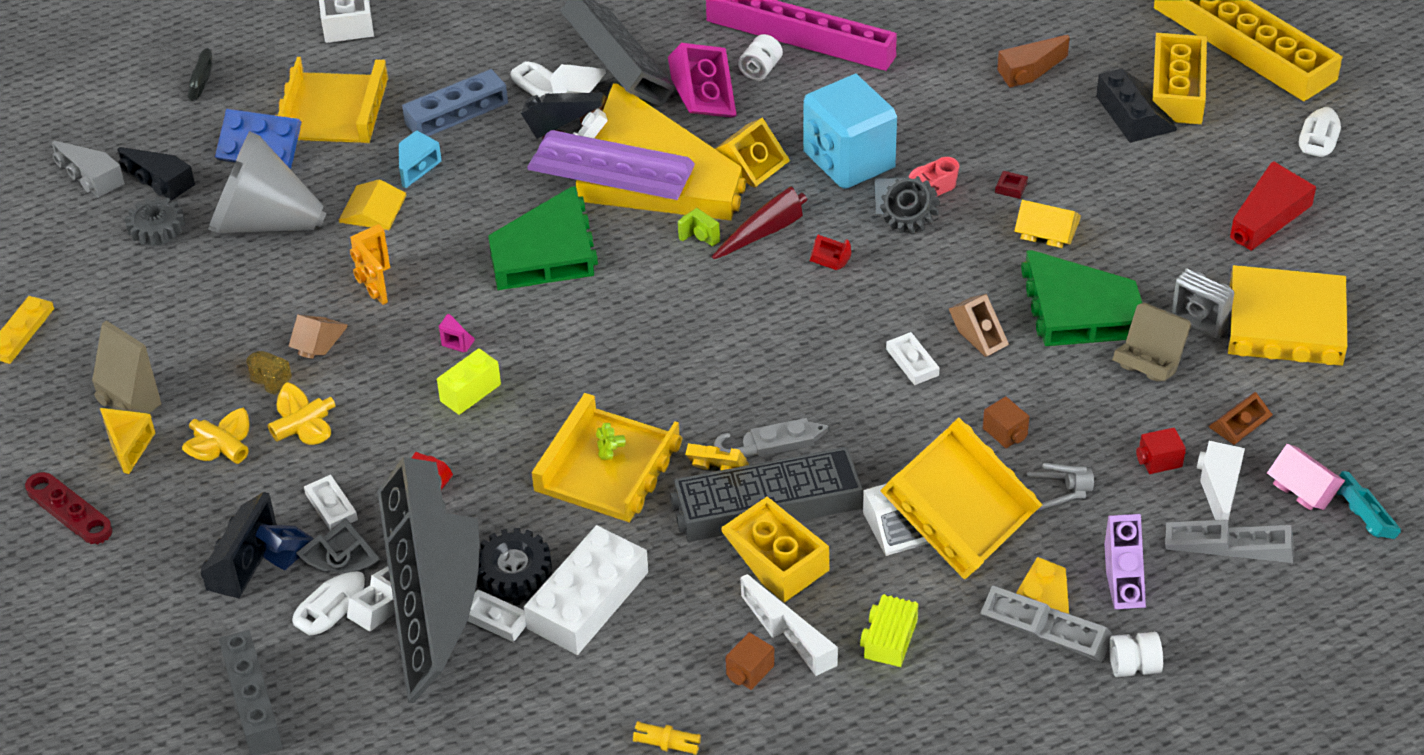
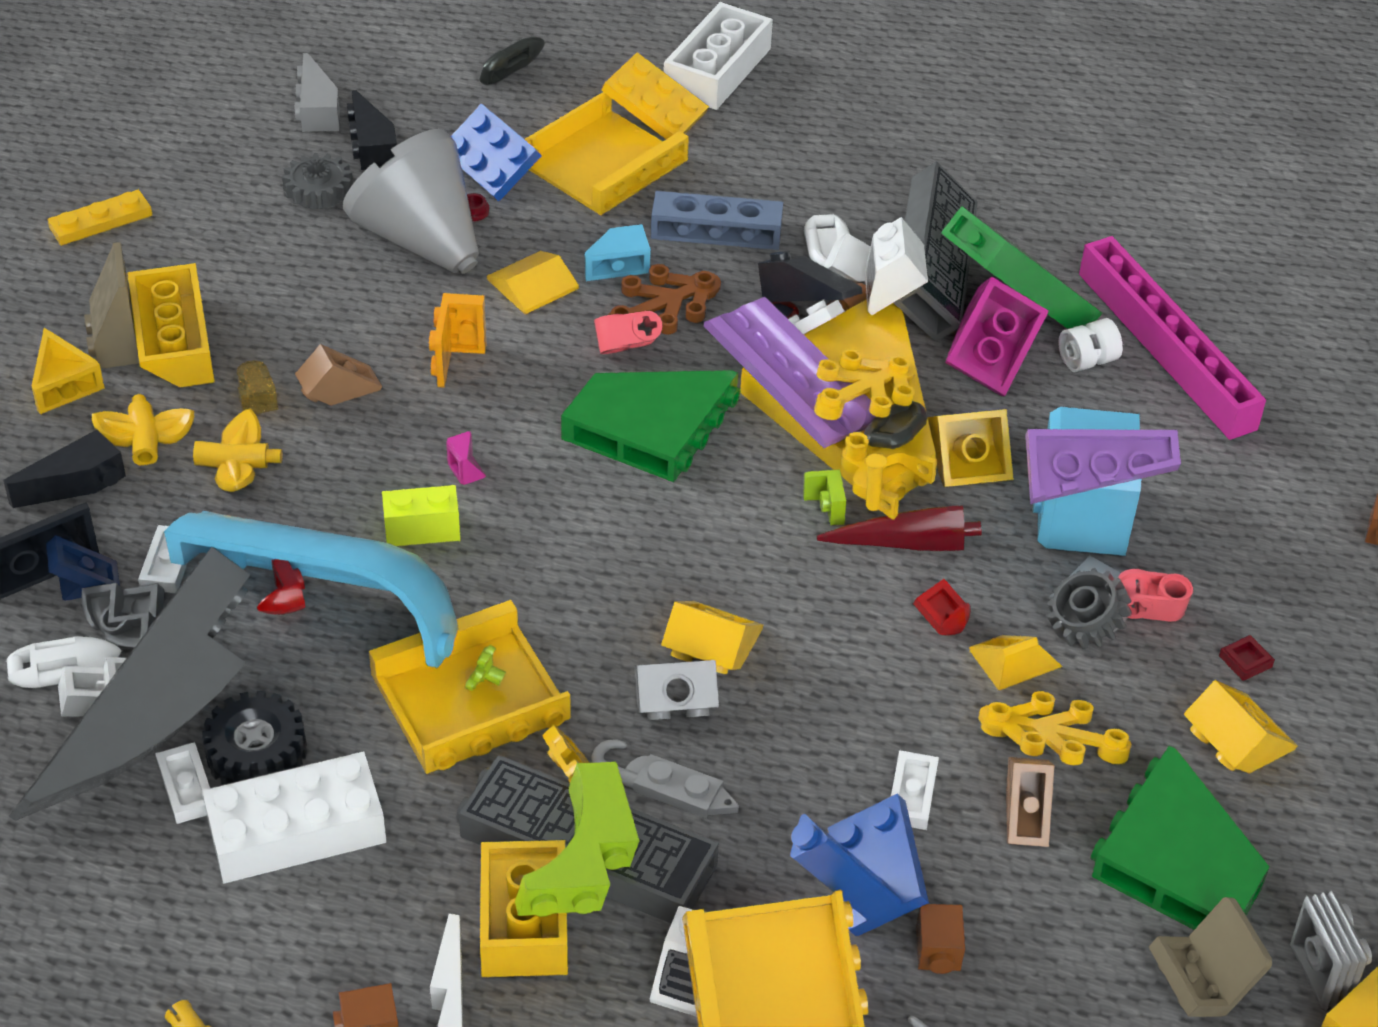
camera: 35 degrees right, 0 degrees up
none -> black slope [3,429,126,508]
none -> yellow slope [127,263,215,387]
none -> medium azure panel [164,511,458,668]
none -> lime arch [515,762,639,917]
none -> coral piece [594,311,662,354]
none -> yellow plate [601,52,709,139]
none -> dark orange plant [608,264,721,335]
none -> brick [634,660,719,720]
none -> yellow slope [661,601,764,674]
none -> blue piece [790,793,929,936]
none -> yellow plant [814,349,916,420]
none -> yellow piece [841,432,937,520]
none -> pearl dark grey piece [864,401,927,449]
none -> white slope [865,217,928,315]
none -> green slope [941,206,1102,329]
none -> yellow slope [969,635,1063,691]
none -> yellow plant [978,691,1132,765]
none -> medium lavender wing [1026,429,1181,504]

